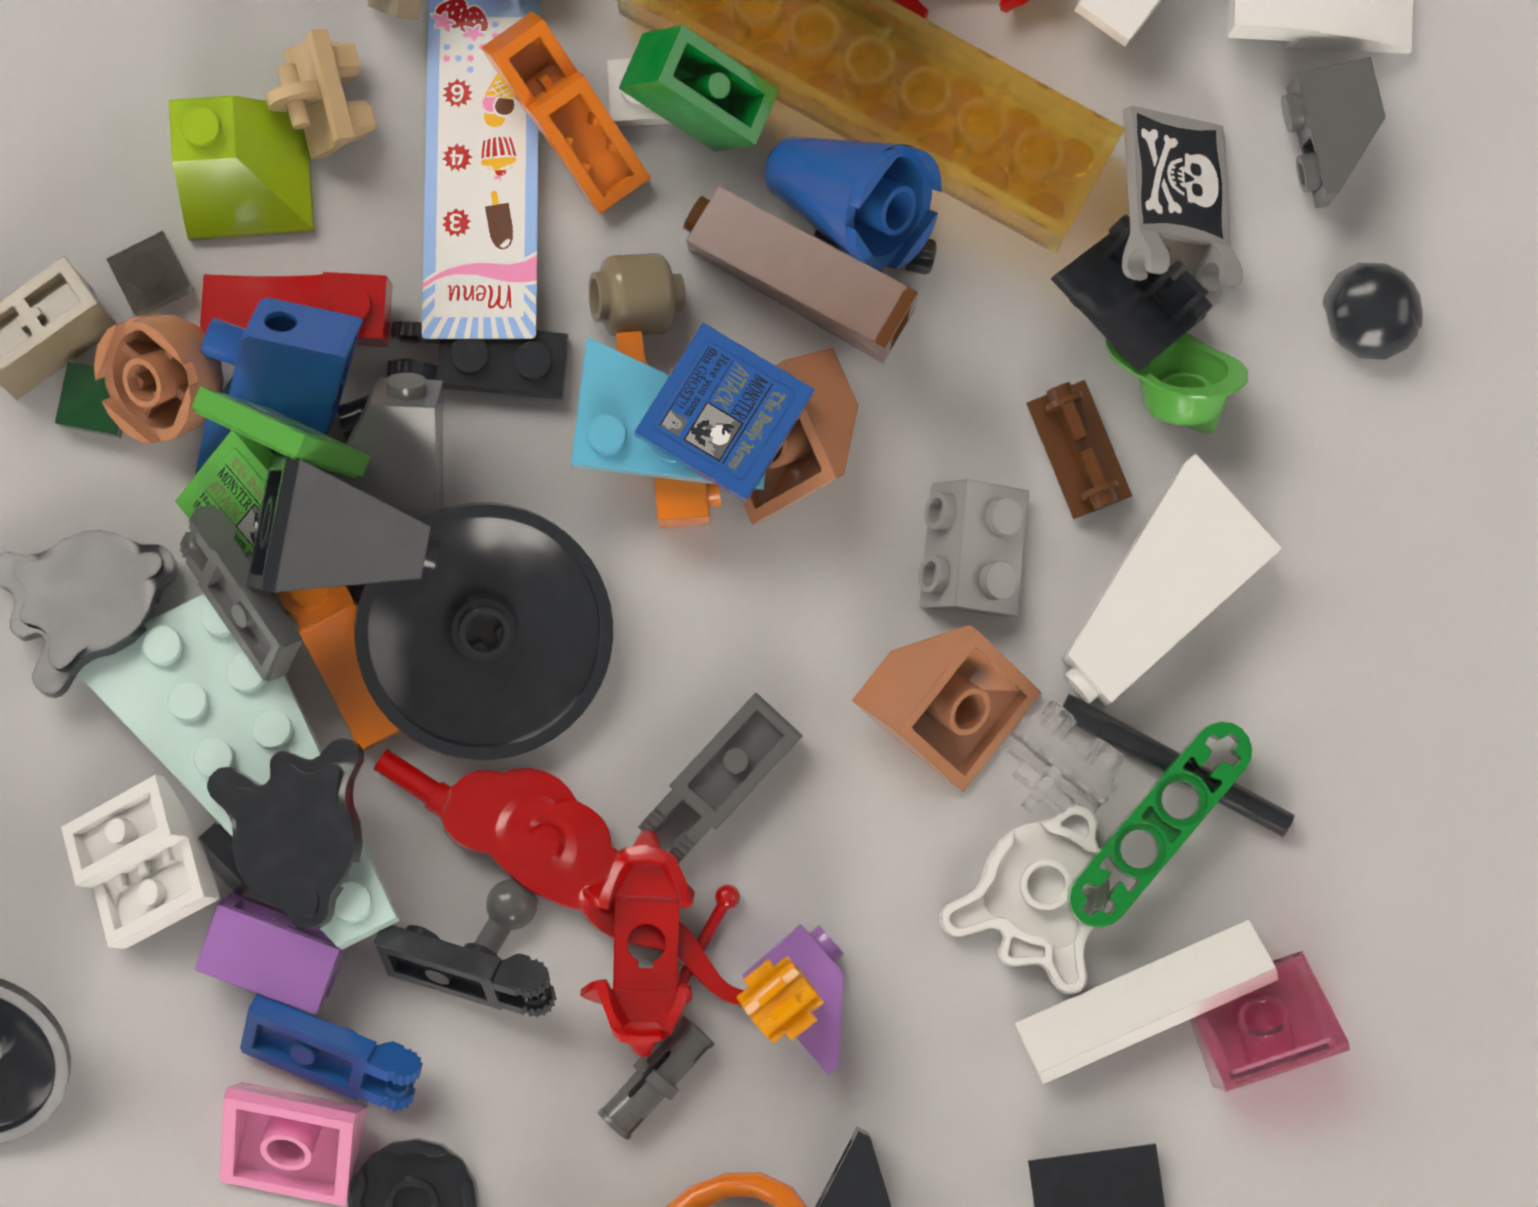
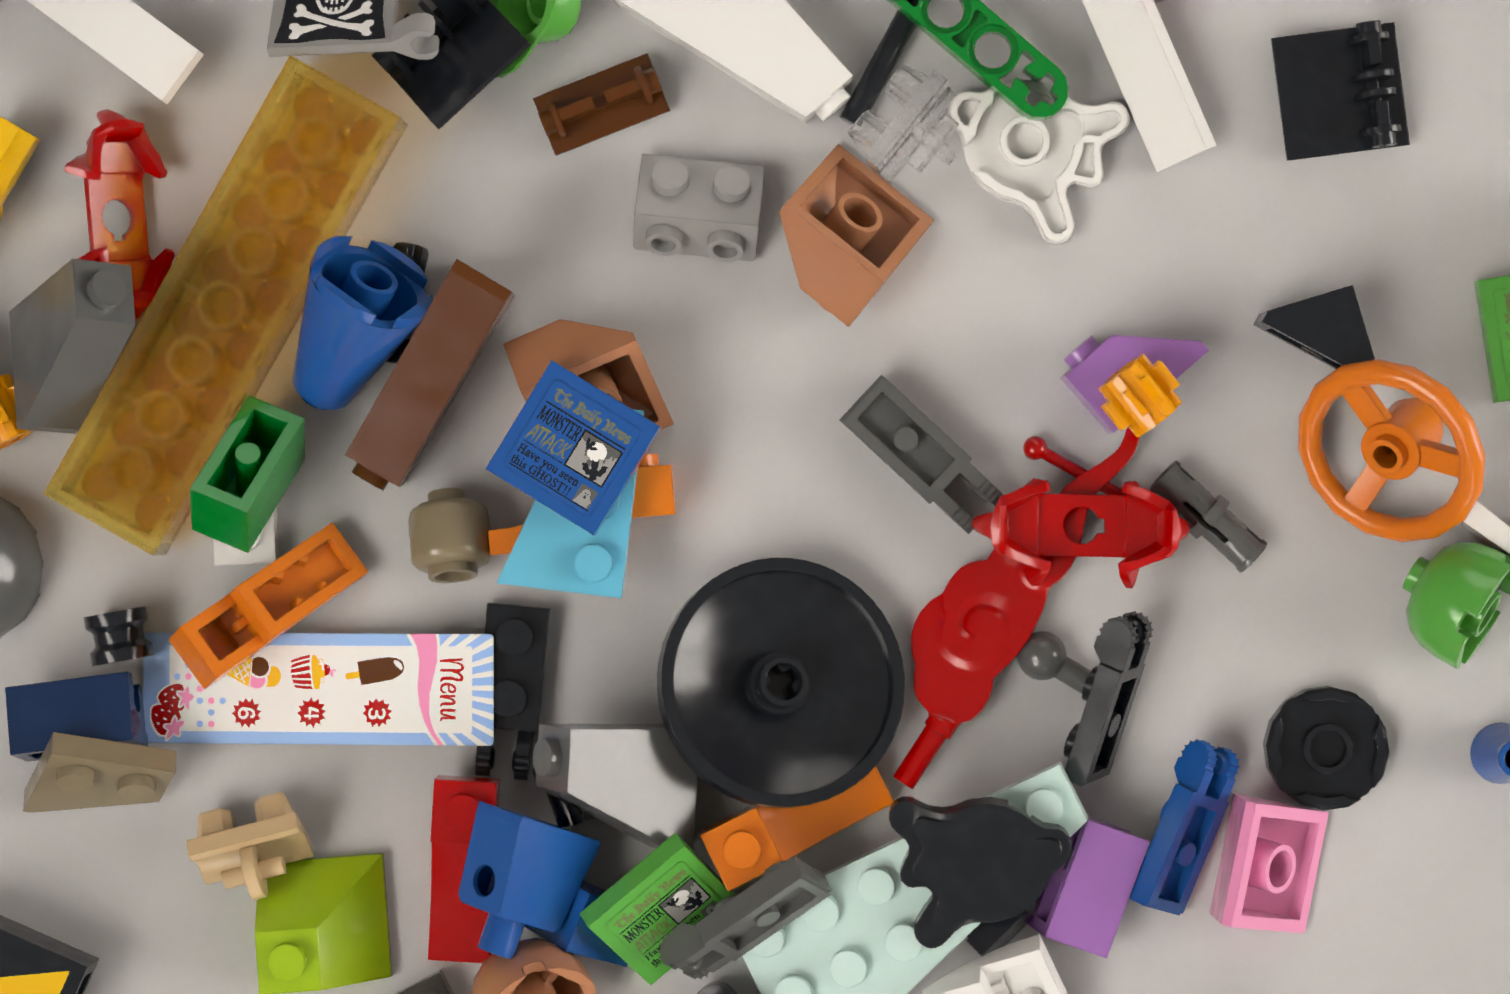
camera: 85 degrees left, 5 degrees up
bright green tile [191,386,371,478] -> none
black slope [246,456,440,592] -> none

